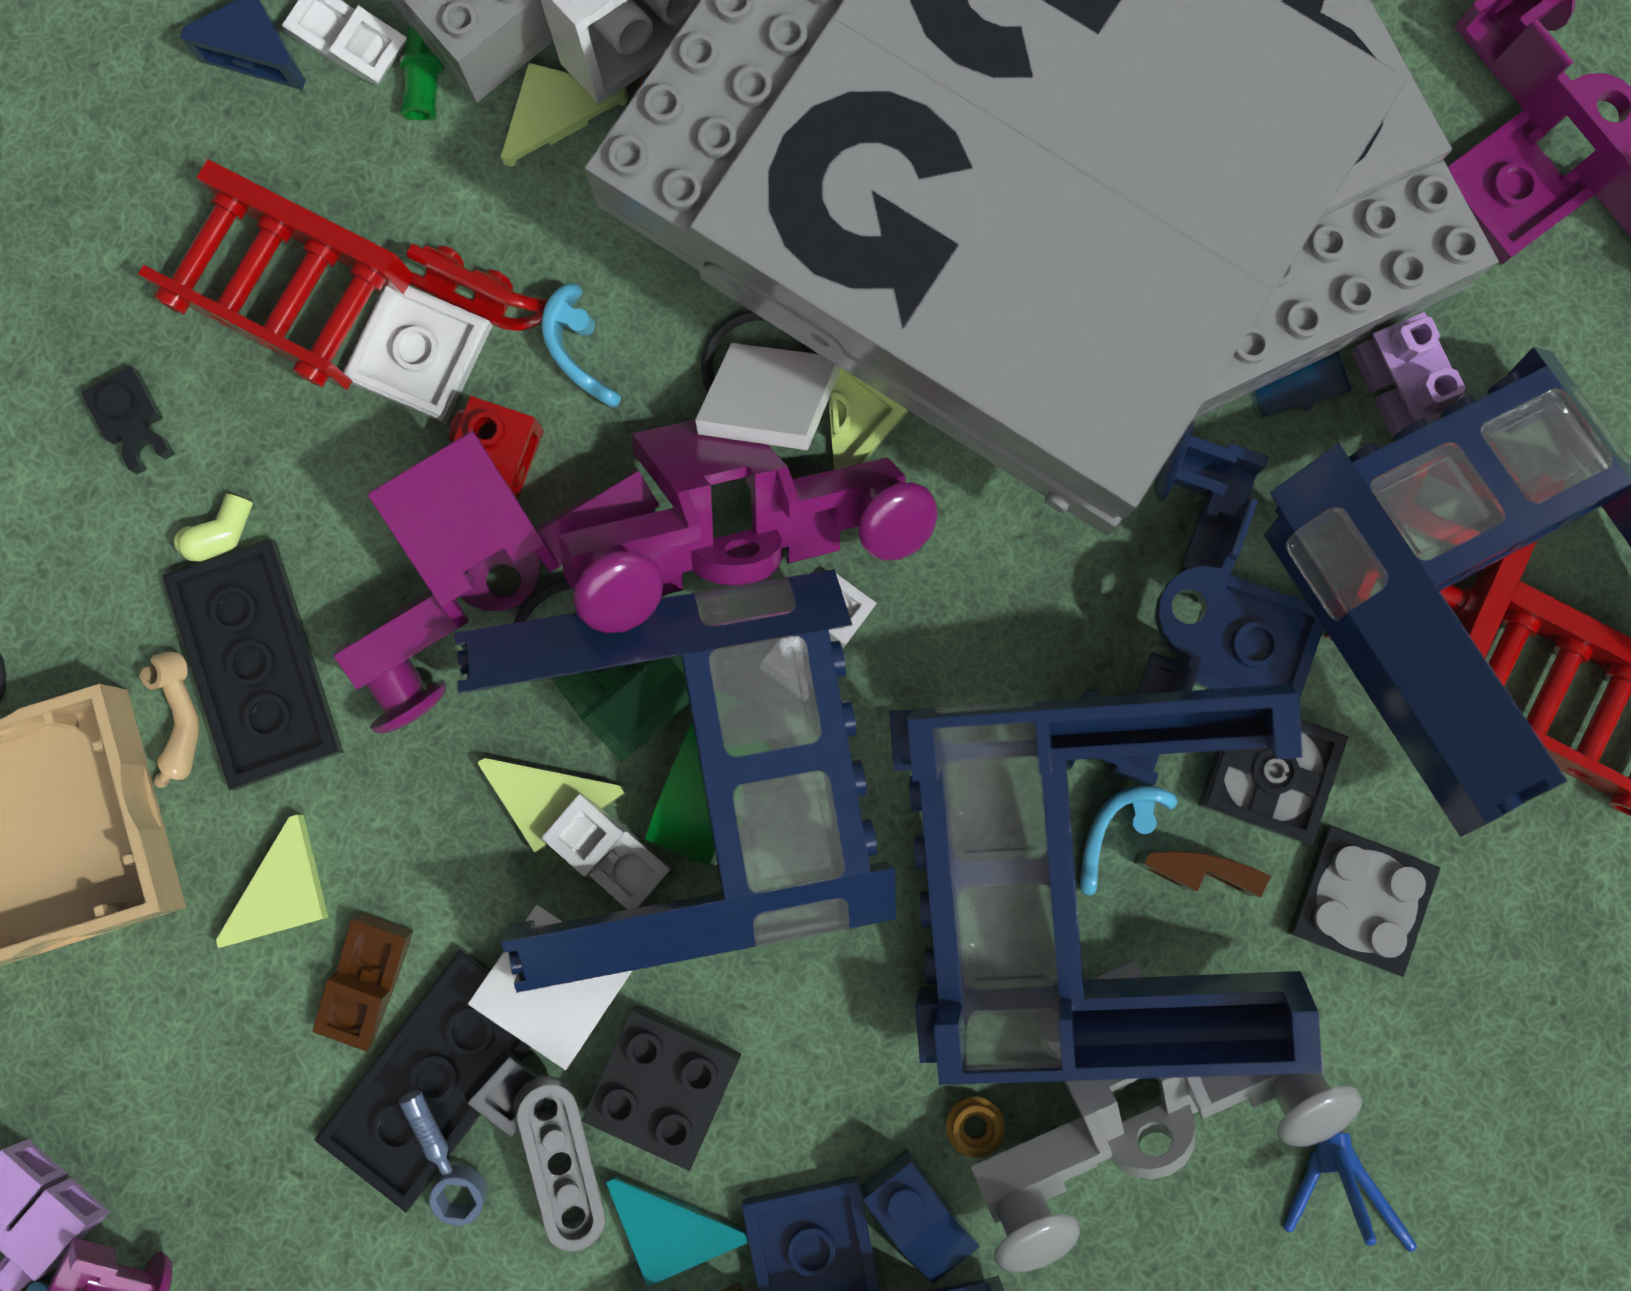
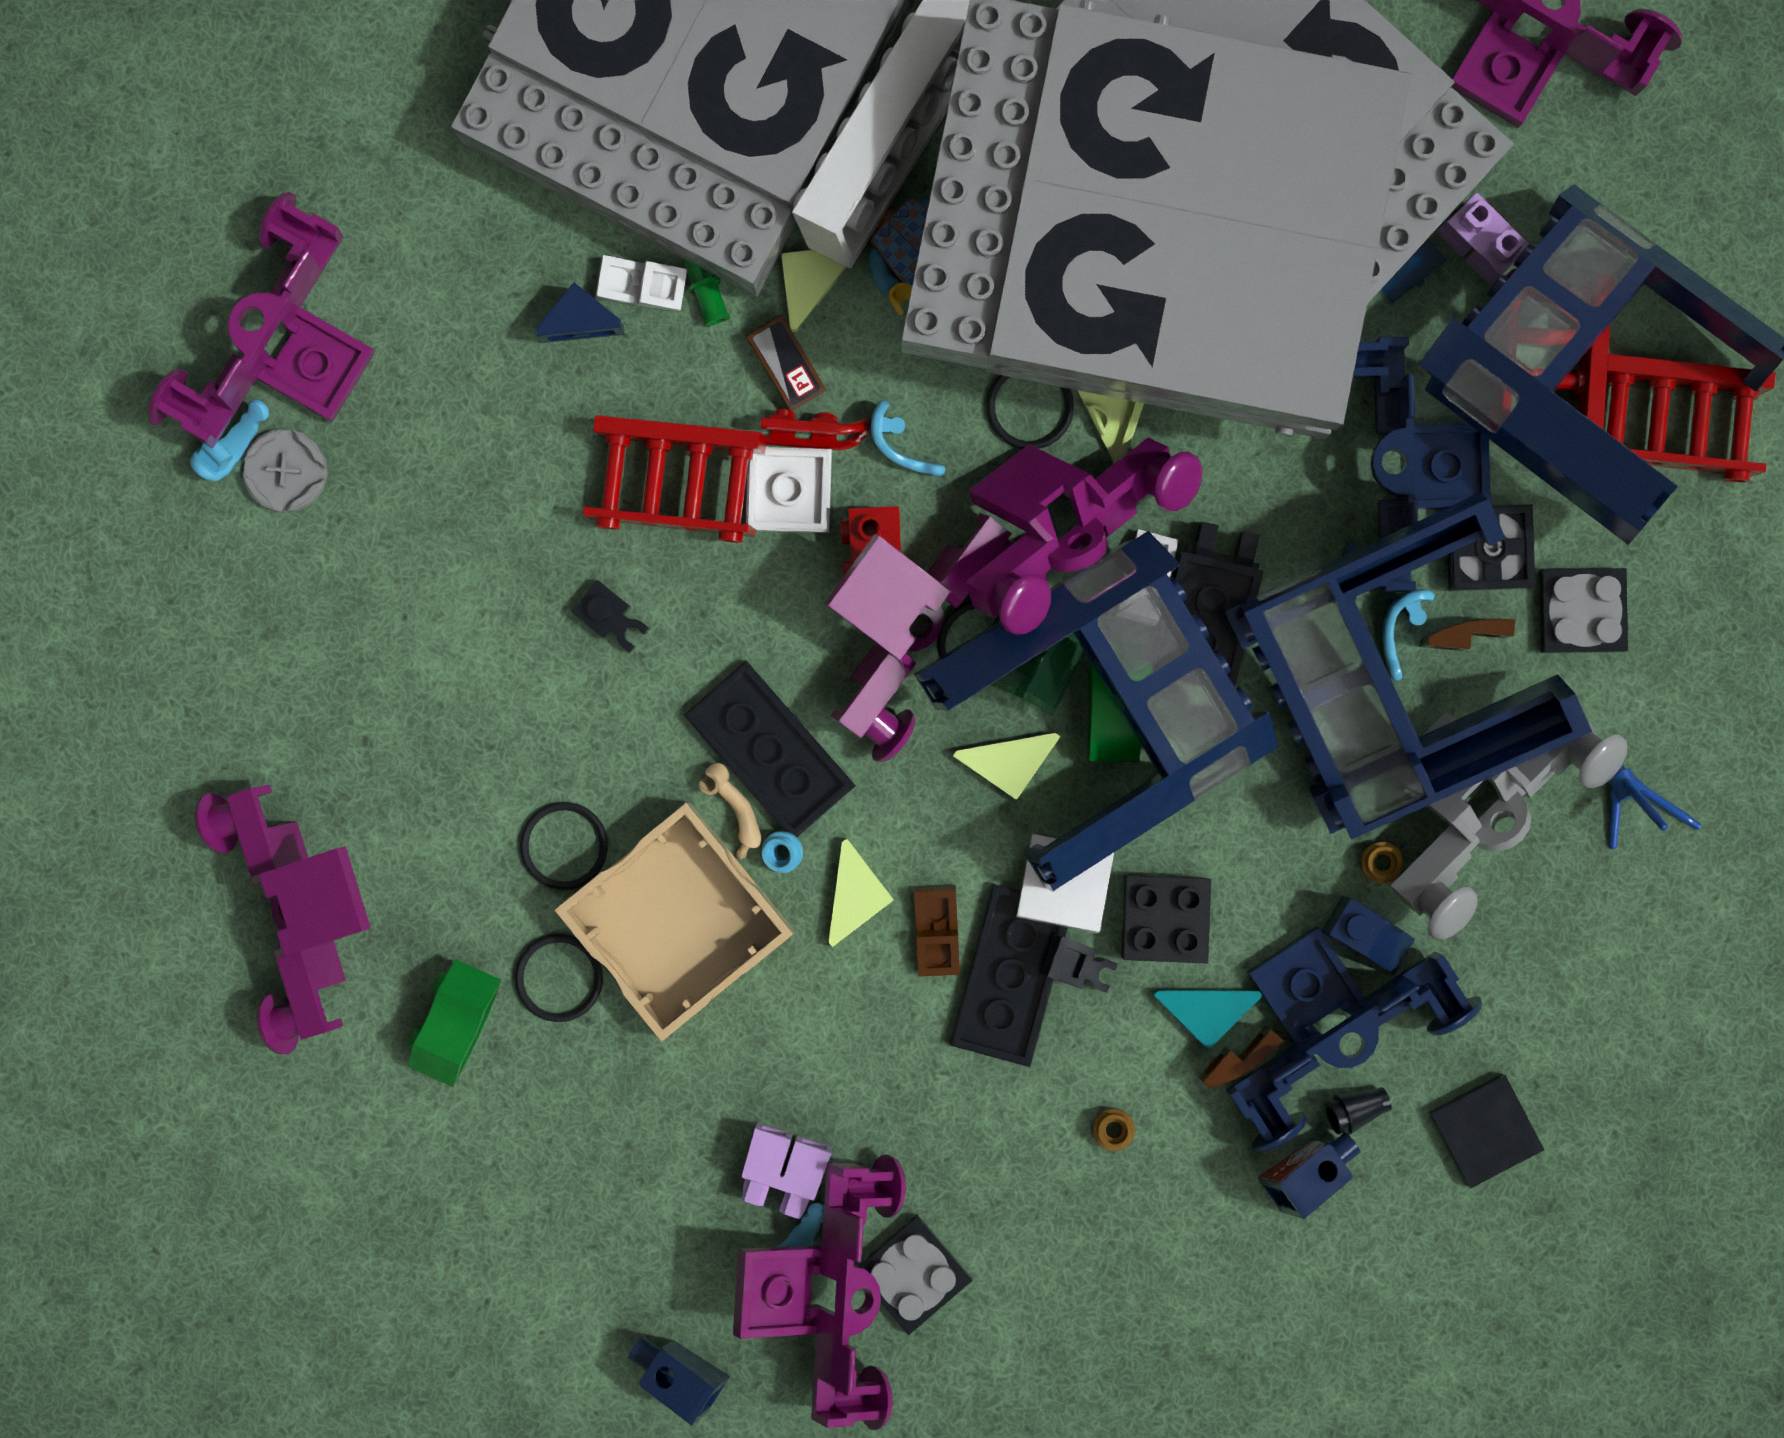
camera: 20 degrees left, 5 degrees up
yellowish green arm [174,493,253,562] -> none
sand blue piece [398,1090,488,1226] -> none
plate [514,1076,605,1252] -> none
white slope [541,794,674,910] -> none
white tile [695,343,840,450] -> none
none -> slope [745,314,827,411]
none -> medium azure plate [761,831,803,873]
none -> black tile [1151,522,1264,687]

